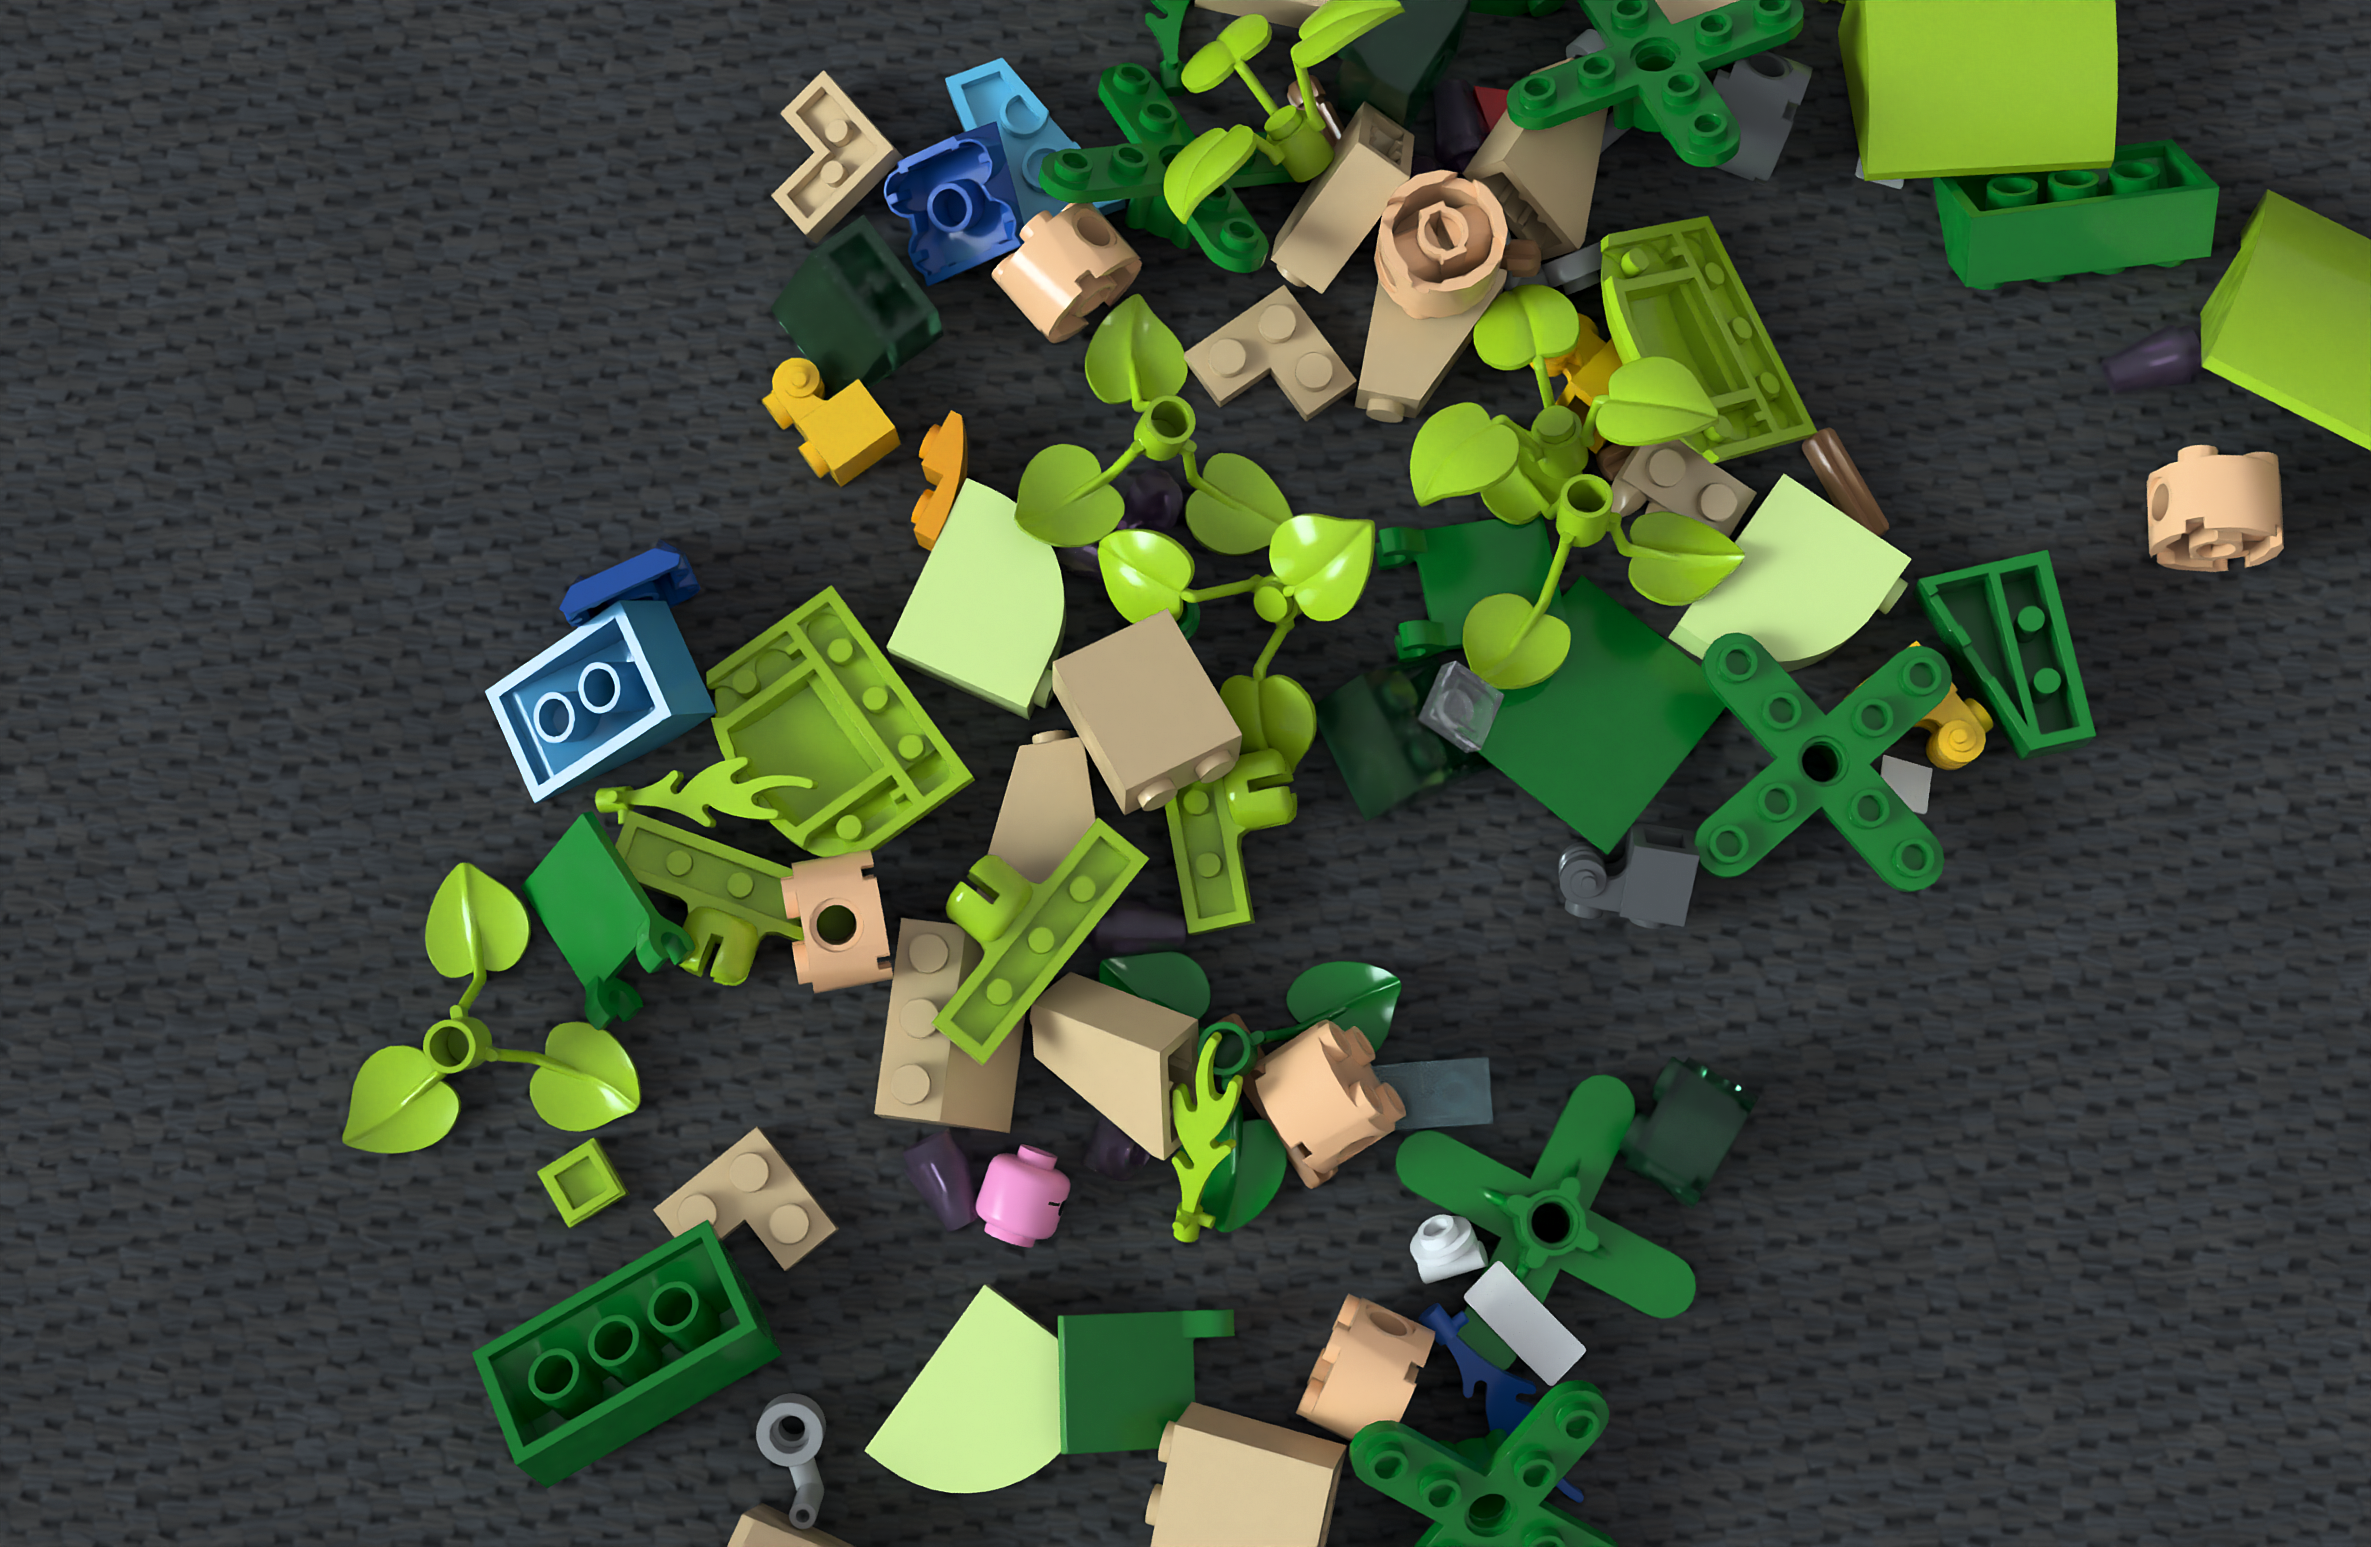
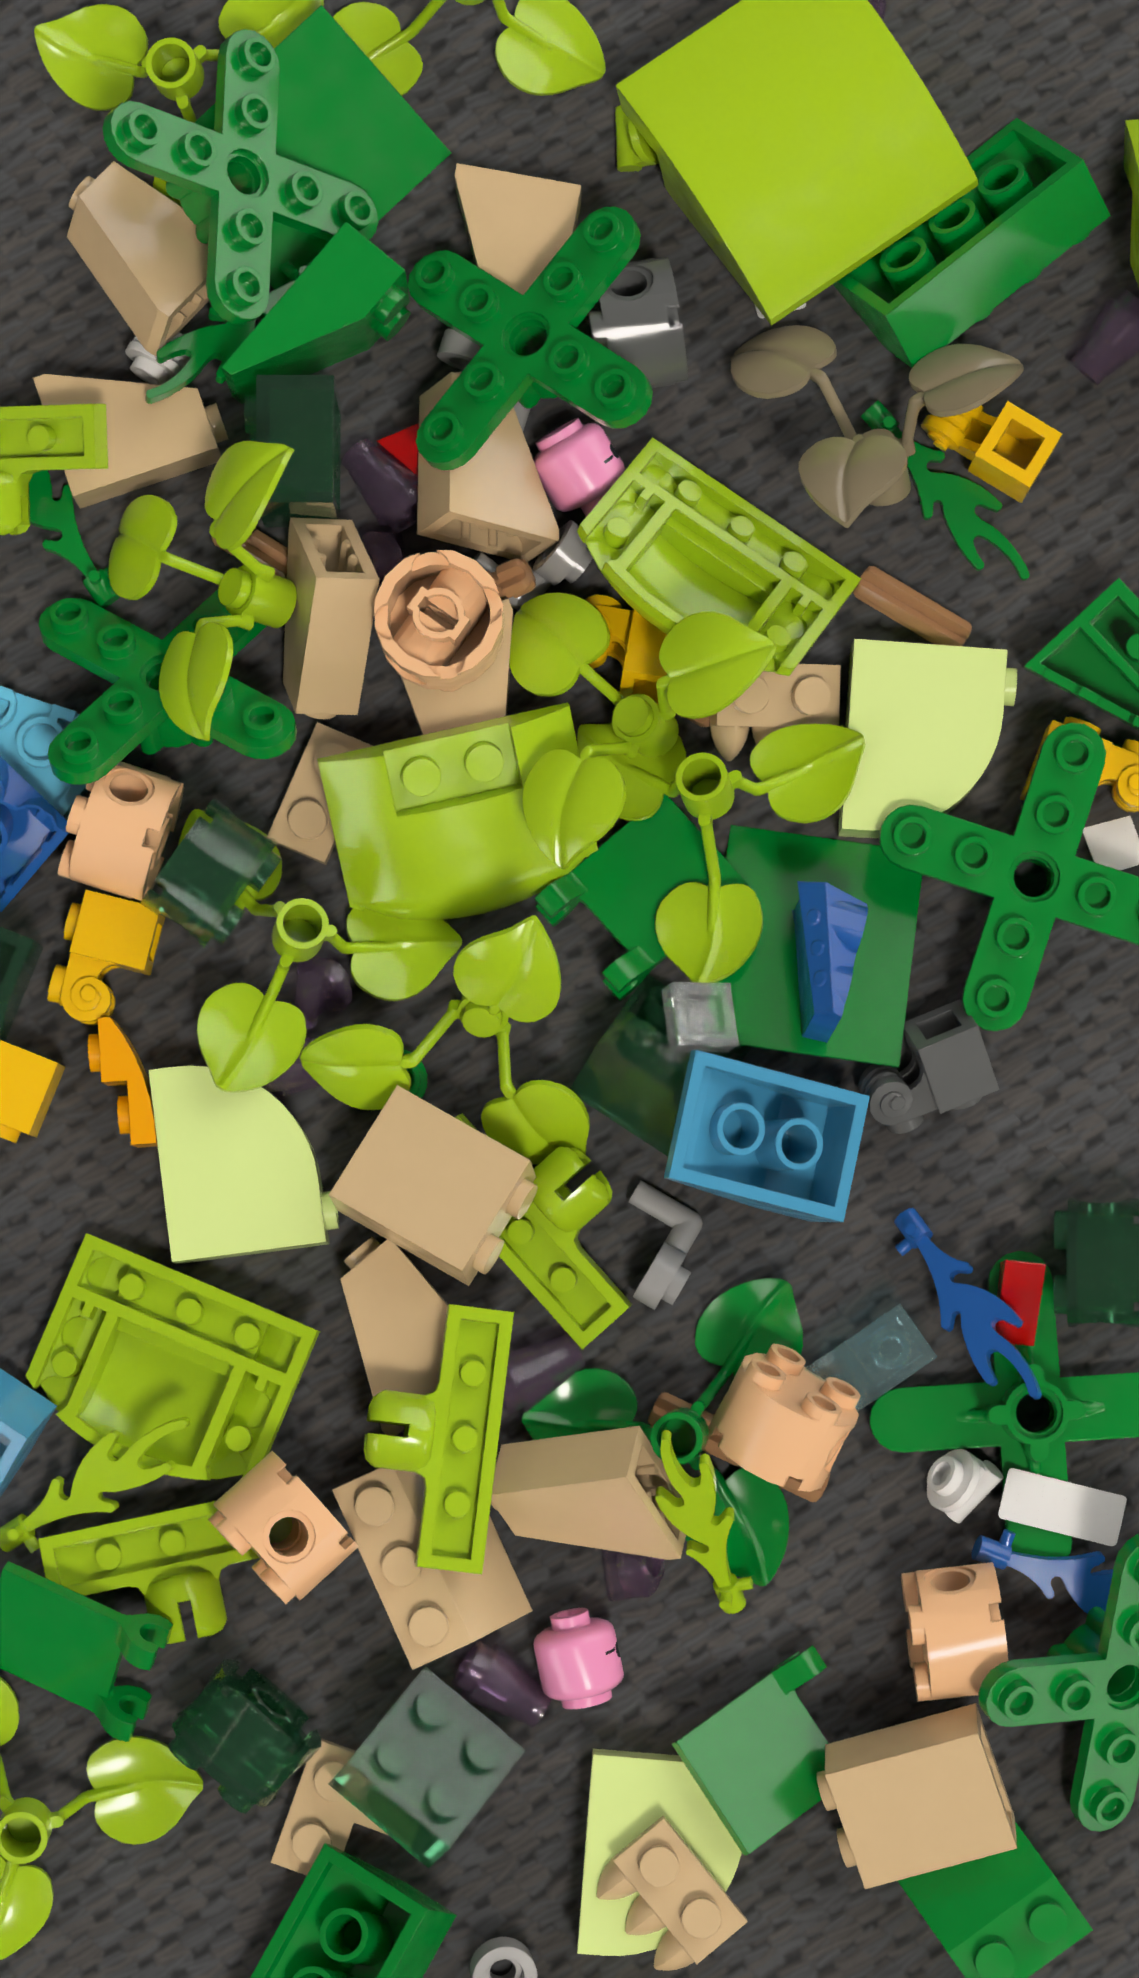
camera: 30 degrees left, 5 degrees up
lime tile [537,1137,629,1228] -> none
none -> yellow brick [47,890,166,1025]
none -> clear green brick [140,798,282,948]
none -> clear green brick [168,1659,321,1814]
none -> lime slope [317,702,598,920]
none -> clear green brick [328,1666,526,1869]
none -> bright pink head [533,418,625,517]
none -> tan plate [597,1816,748,1971]
none -> light grey plate [629,1180,703,1310]
none -> dark azure slope [664,1050,870,1222]
none -> dark tan plant [730,325,1024,528]
none -> blue slope [792,881,868,1043]
none -> green piece [861,400,1030,581]
none -> blue piece [894,1208,1042,1400]
none -> yellow brick [921,401,1062,503]
none -> red piece [995,1260,1046,1346]

